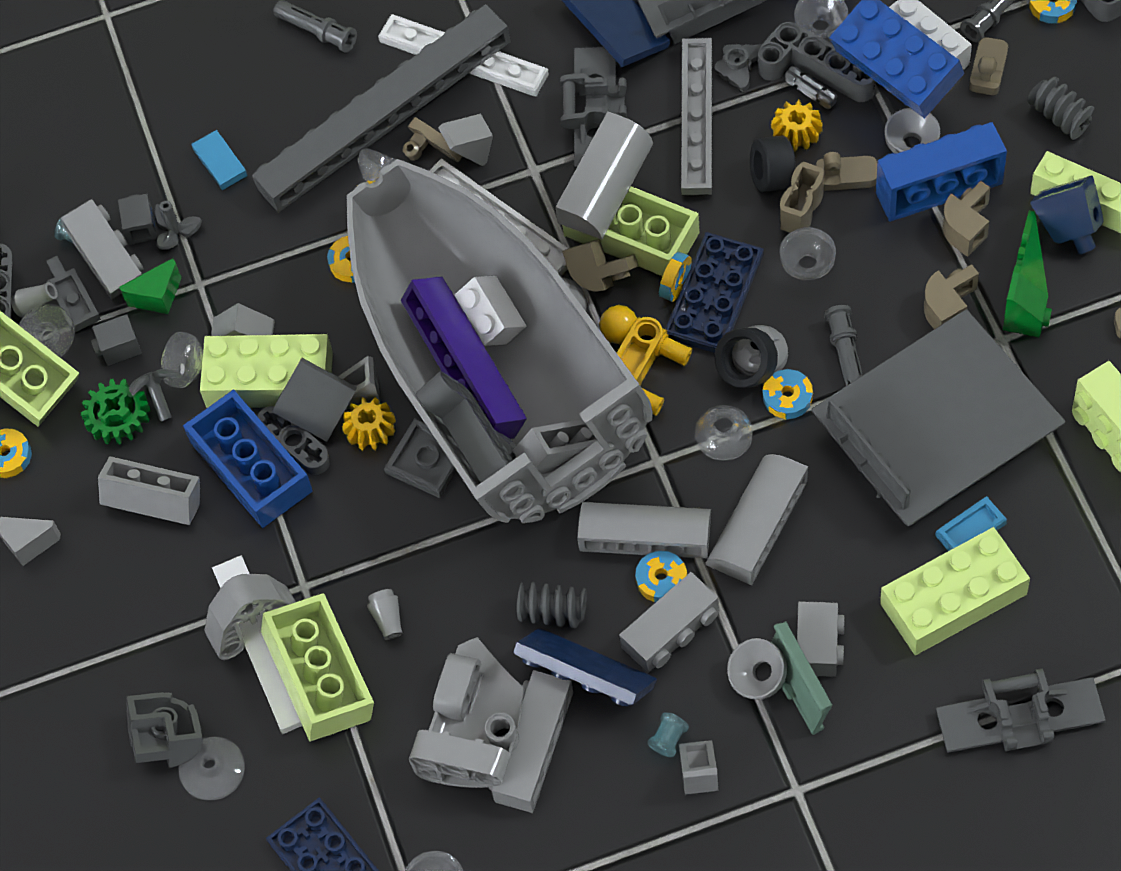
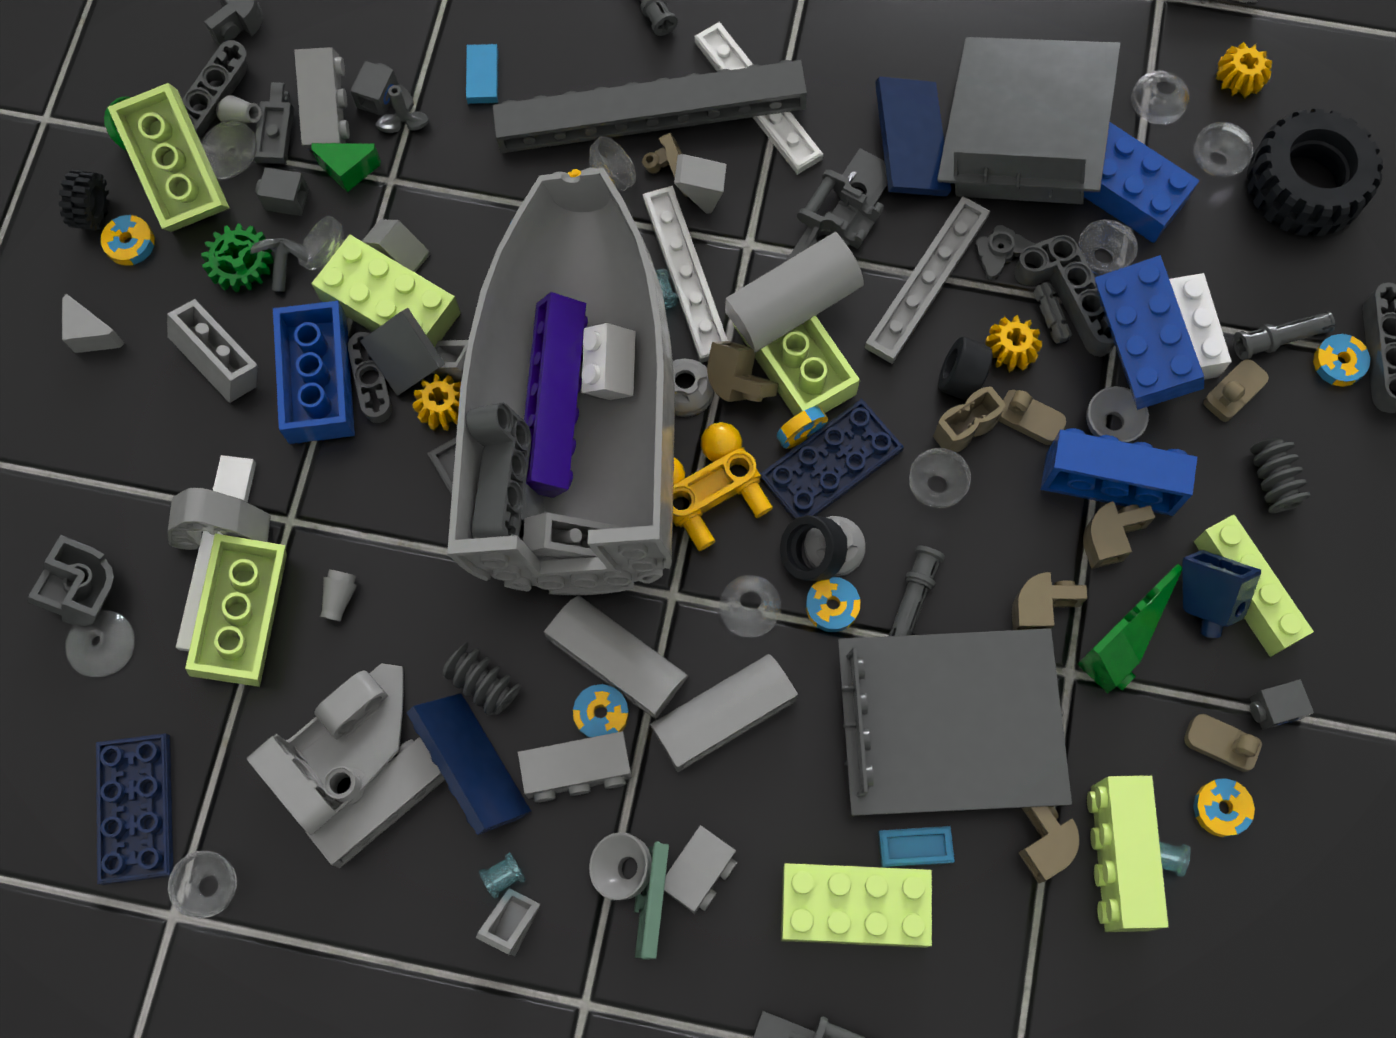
camera: 25 degrees right, 10 degrees up
none -> dark tan brick [1018,806,1079,884]

